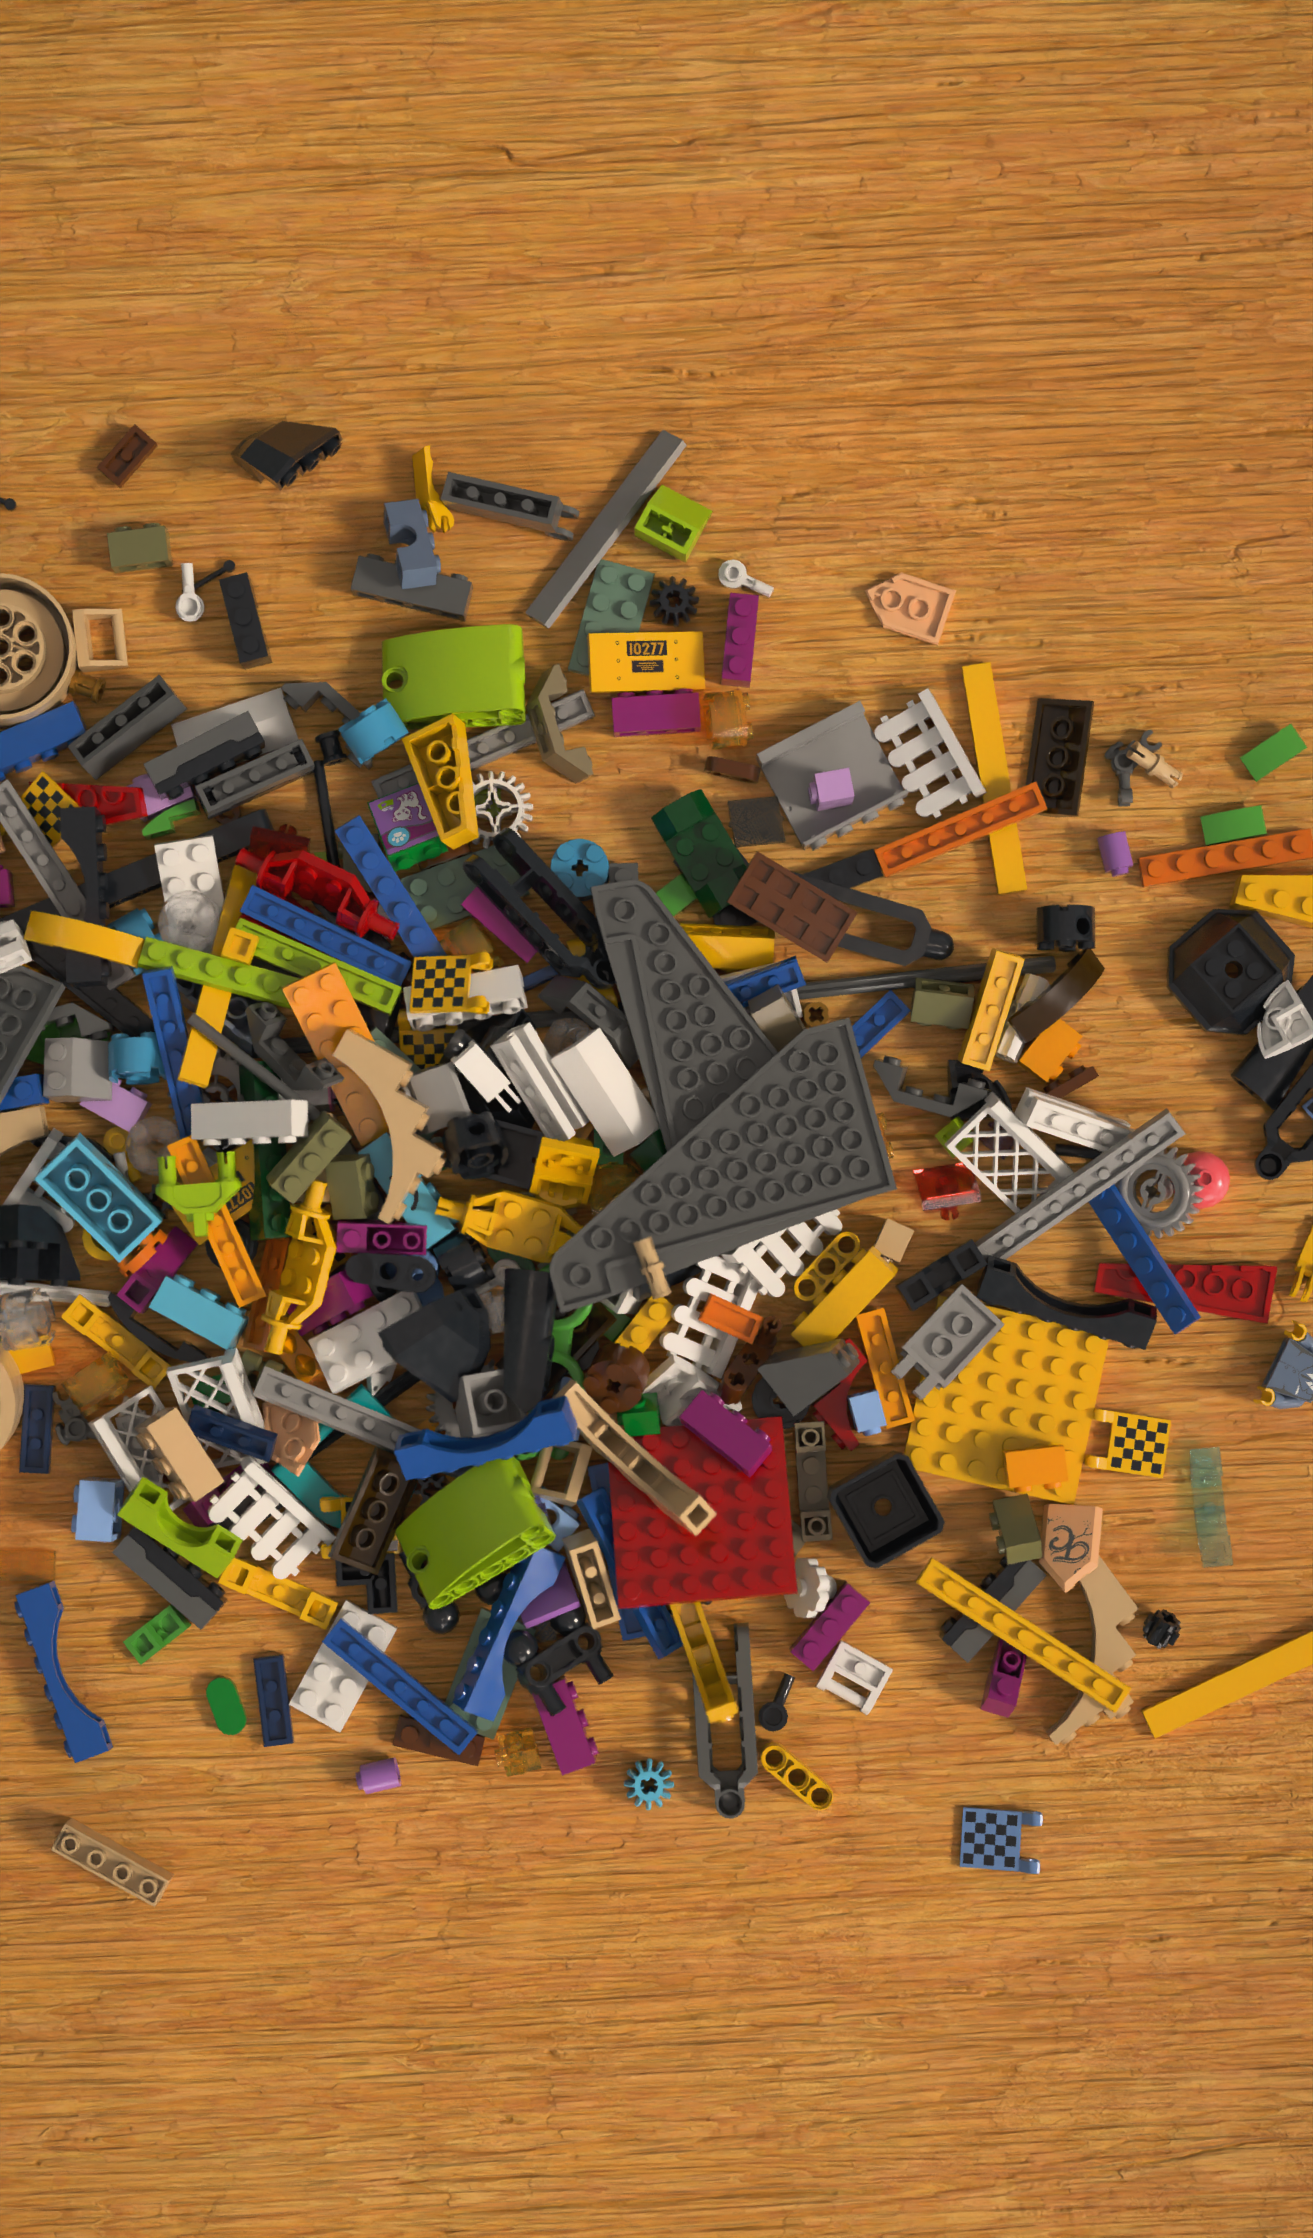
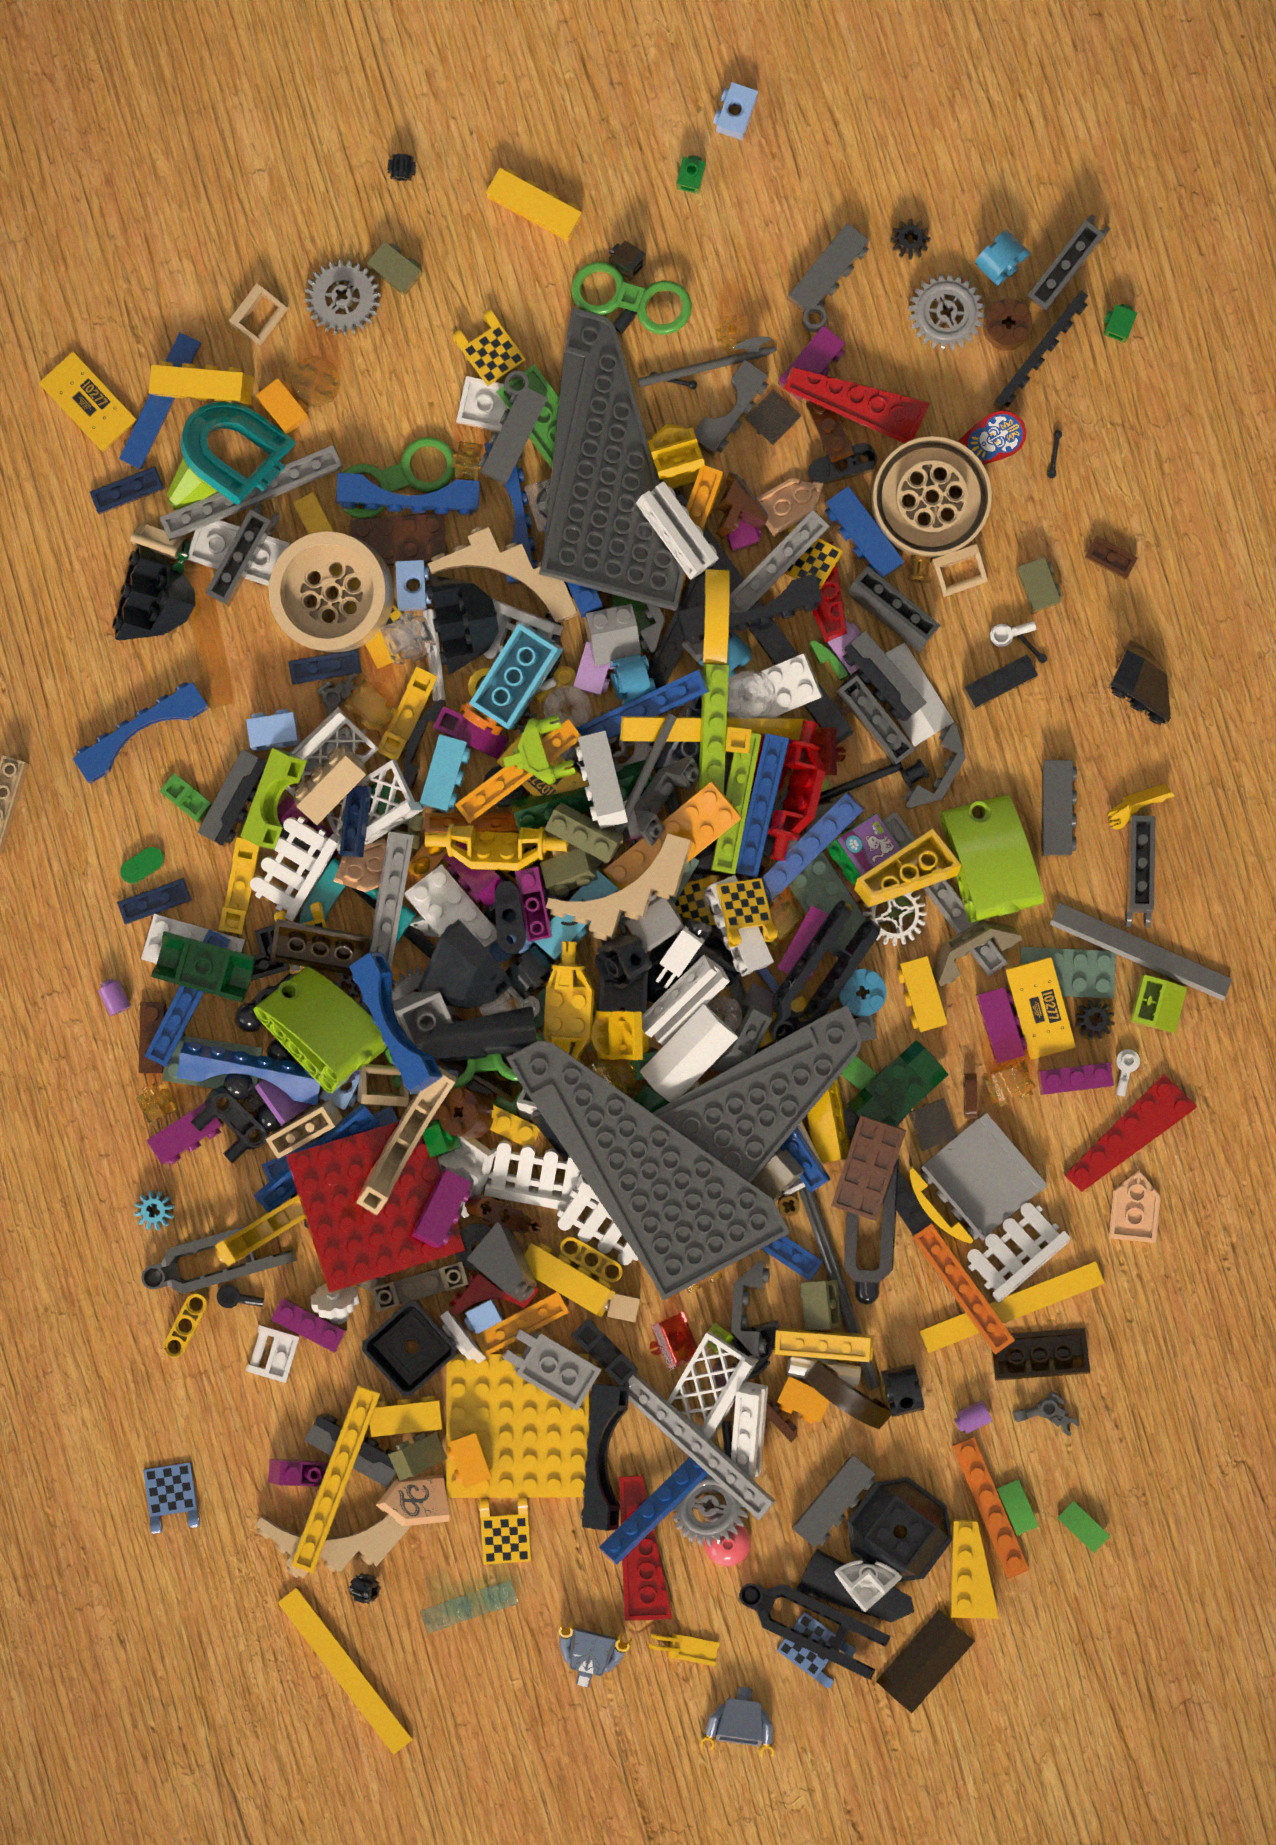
camera: 75 degrees right, 0 degrees up
dark azure brick [338,698,409,764] -> none
sand blue arch [383,499,441,589] -> none
tan pin [633,1237,671,1300] -> none
orange tile [698,1293,764,1344] -> none
lavender brick [808,768,854,811] -> none
tan pin [1126,741,1183,788] -> none
none -> dark green piece [151,931,255,1003]
none -> yellow brick [370,1396,443,1437]
none -> white plate [440,1311,486,1364]
none -> dark grey brick [792,1454,875,1547]
none -> yellow brick [896,956,948,1033]
none -> yellow slope [909,1165,974,1243]
none -> red wing [1064,1074,1197,1192]

